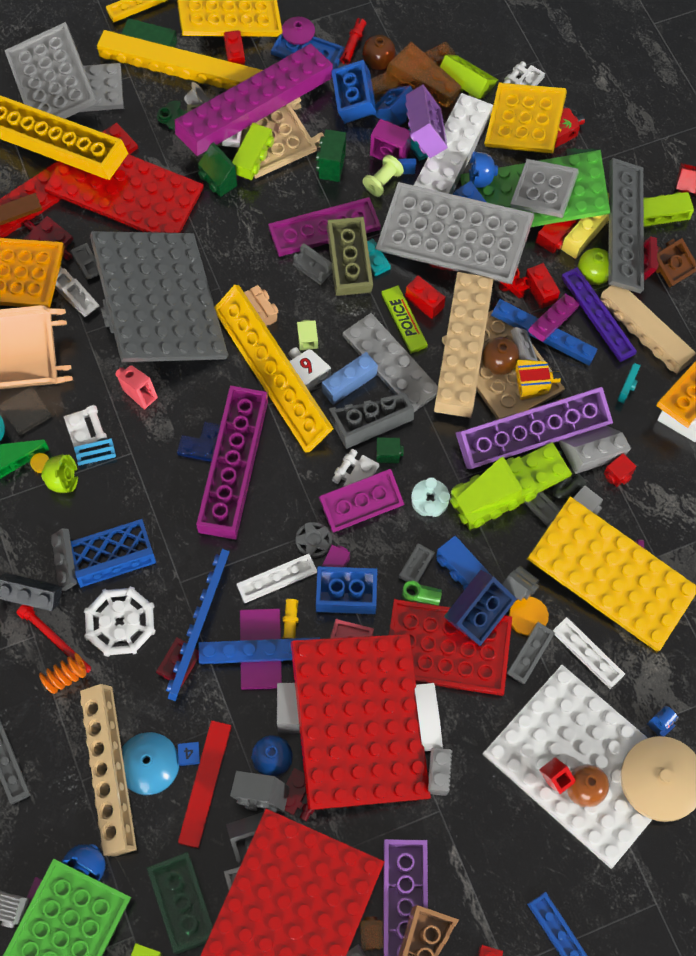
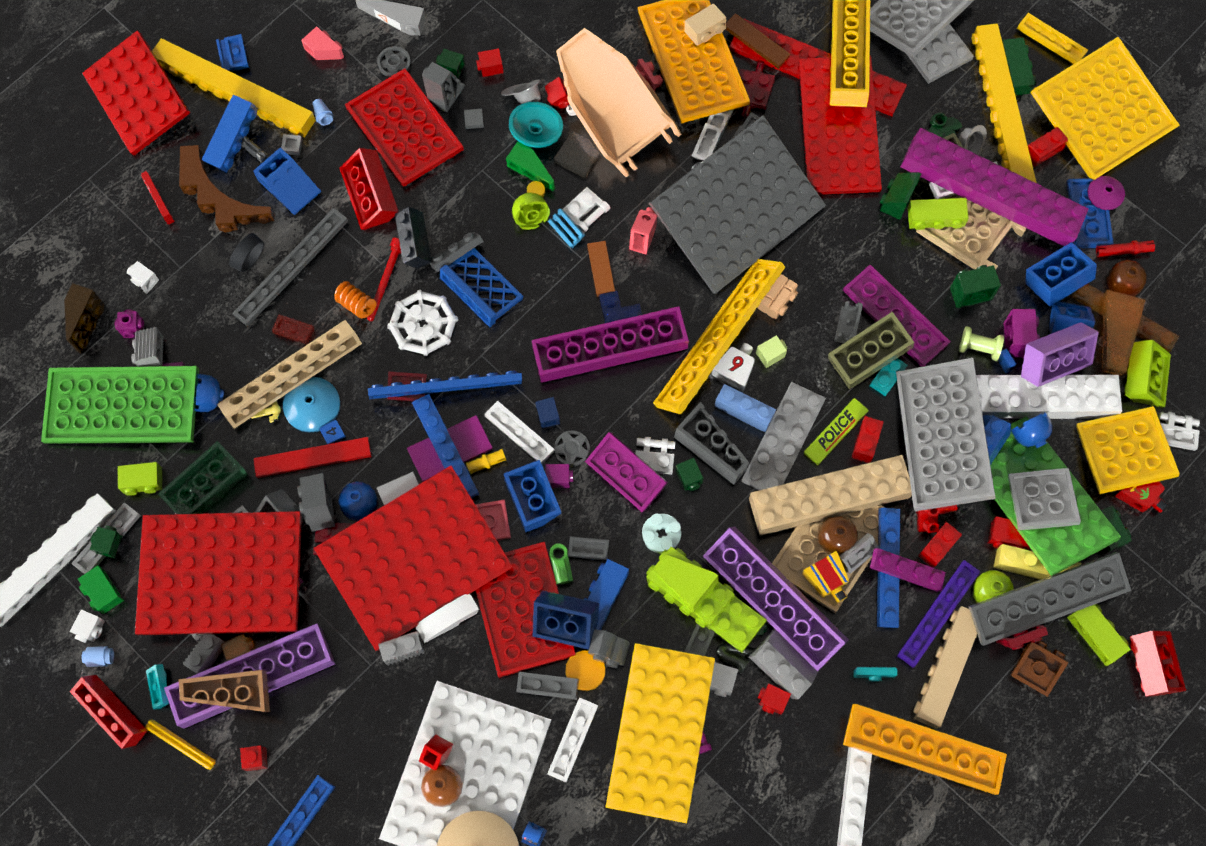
camera: 70 degrees right, 5 degrees up
none -> light yellow piece [251,401,281,423]
none -> clear red plate [272,314,315,345]
none -> dark blue panel [535,397,560,429]
none -> dark orange tile [587,241,615,296]

